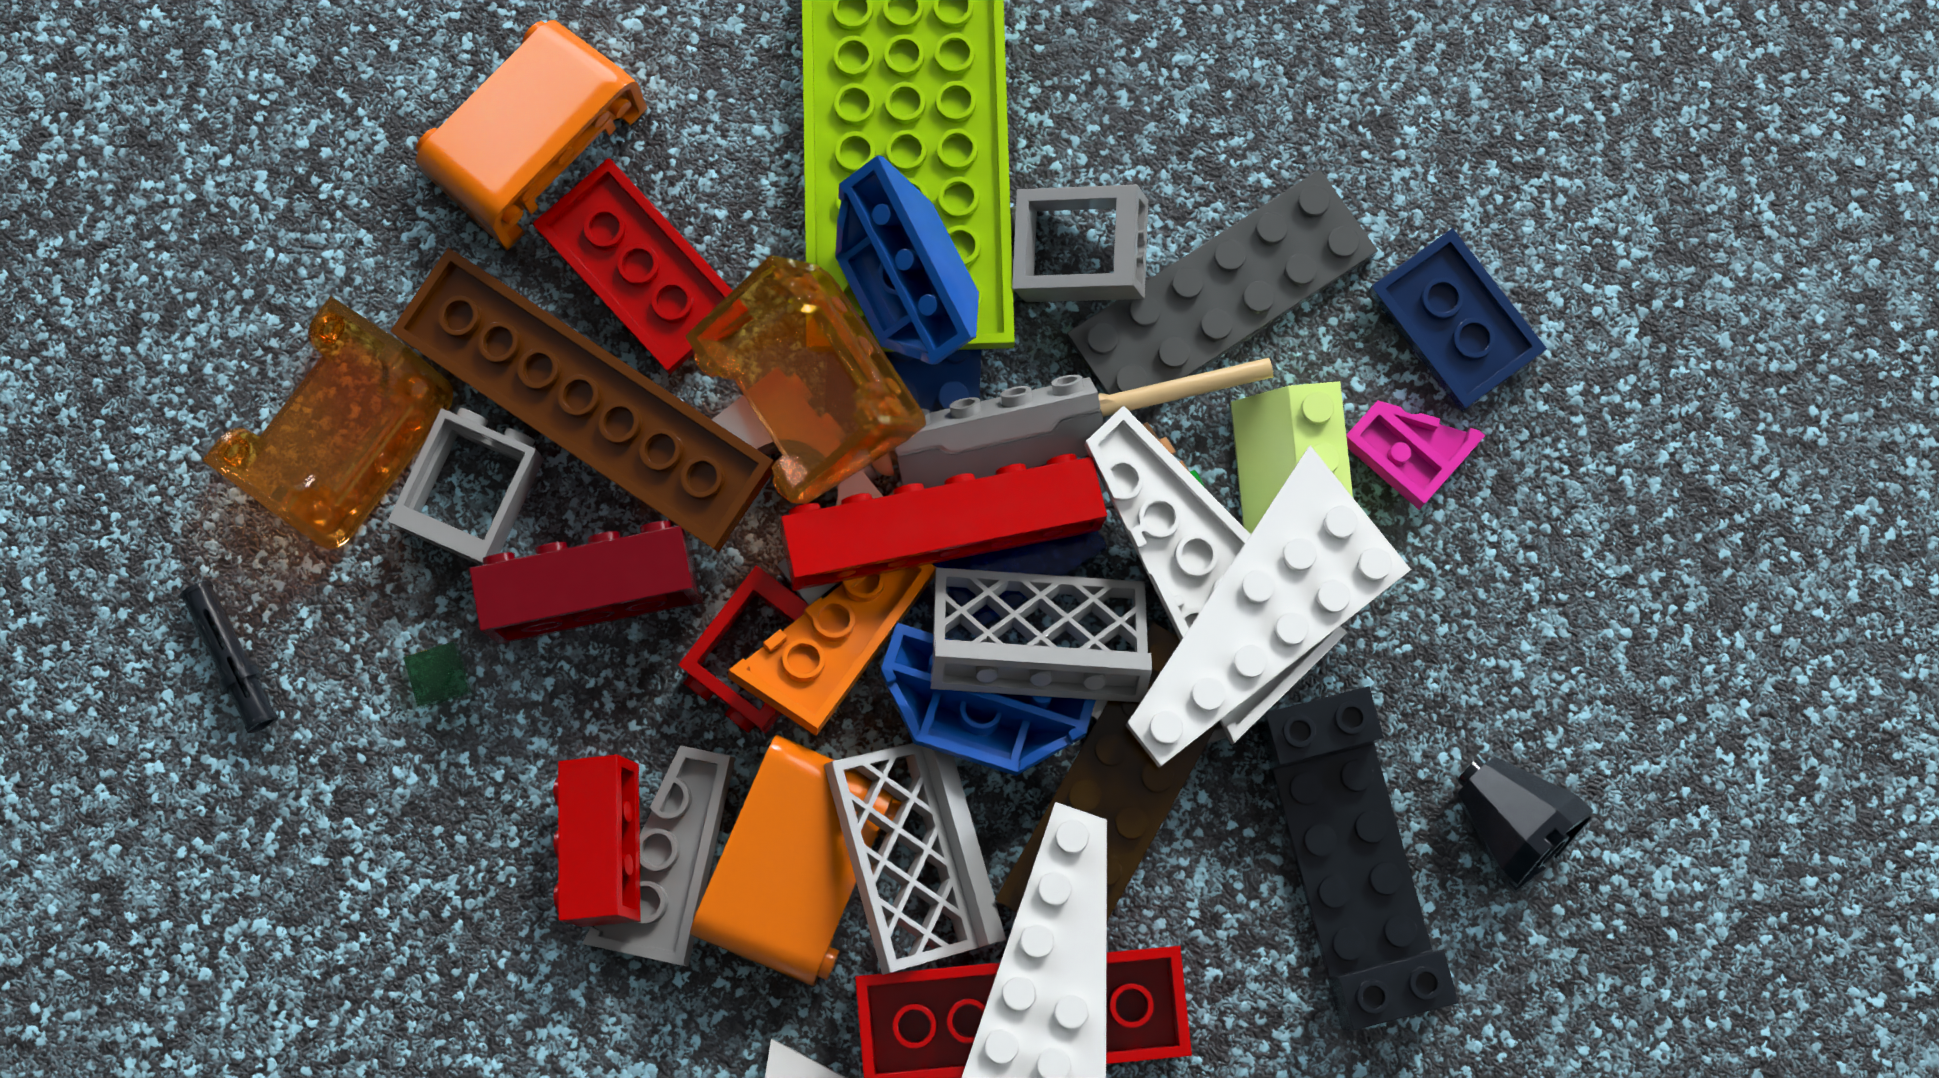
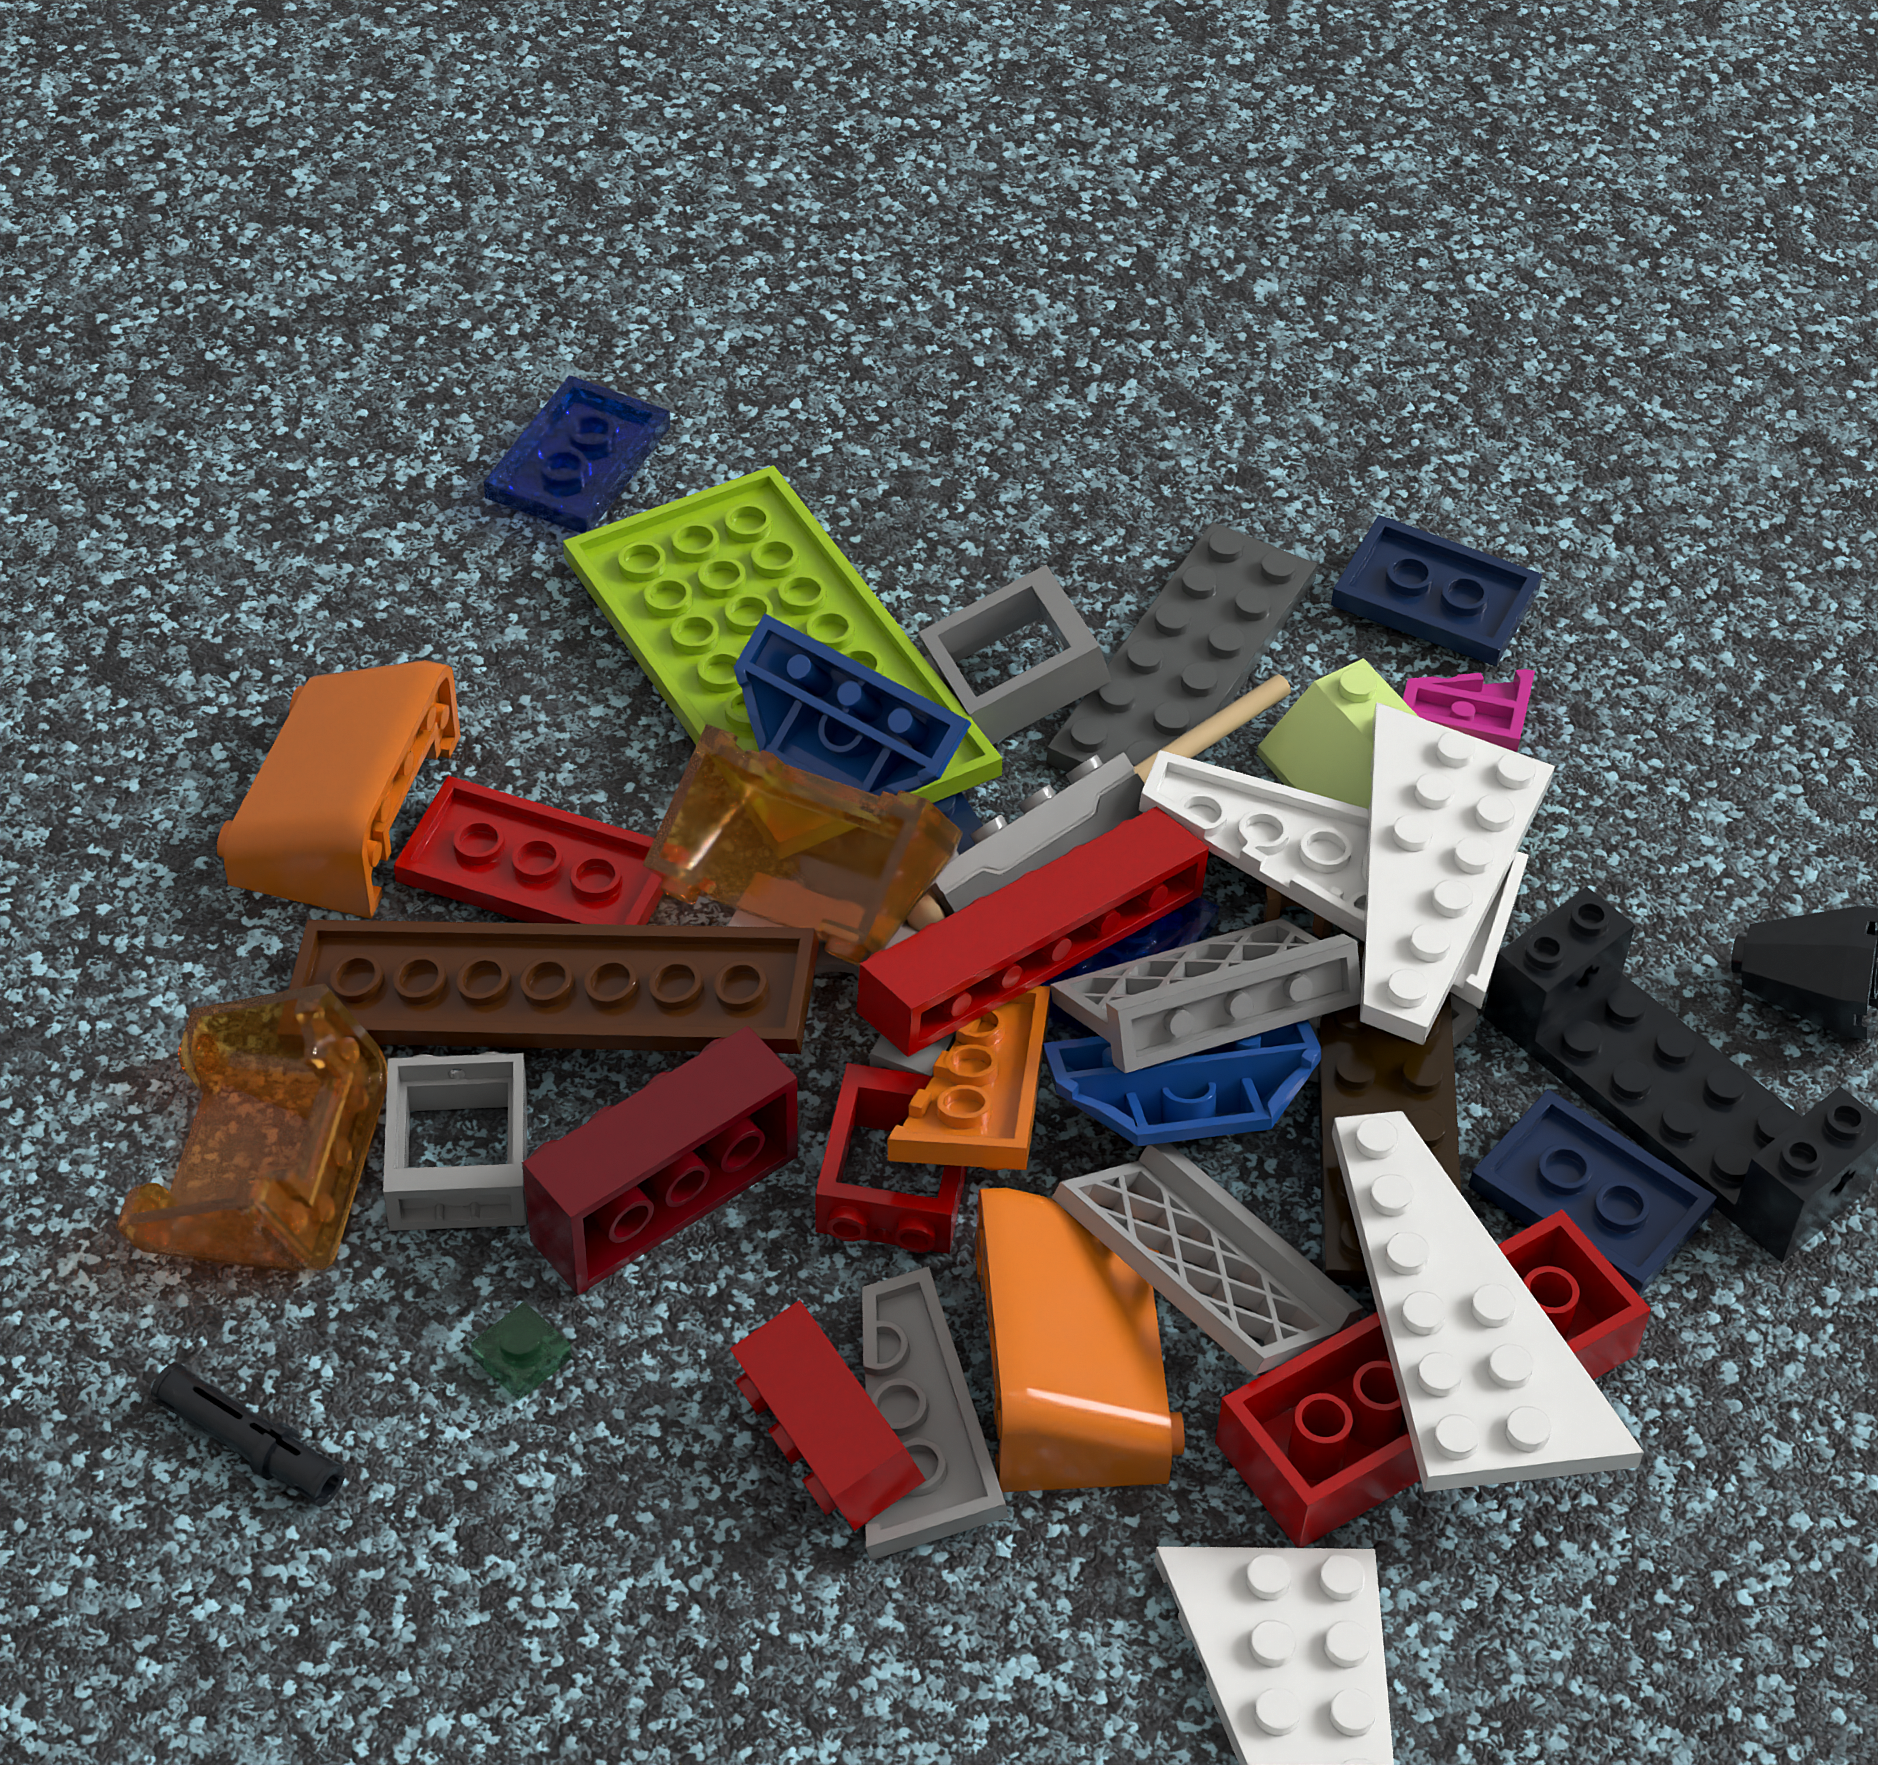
camera: 30 degrees left, 30 degrees down
none -> dark blue plate [1468,1089,1717,1296]

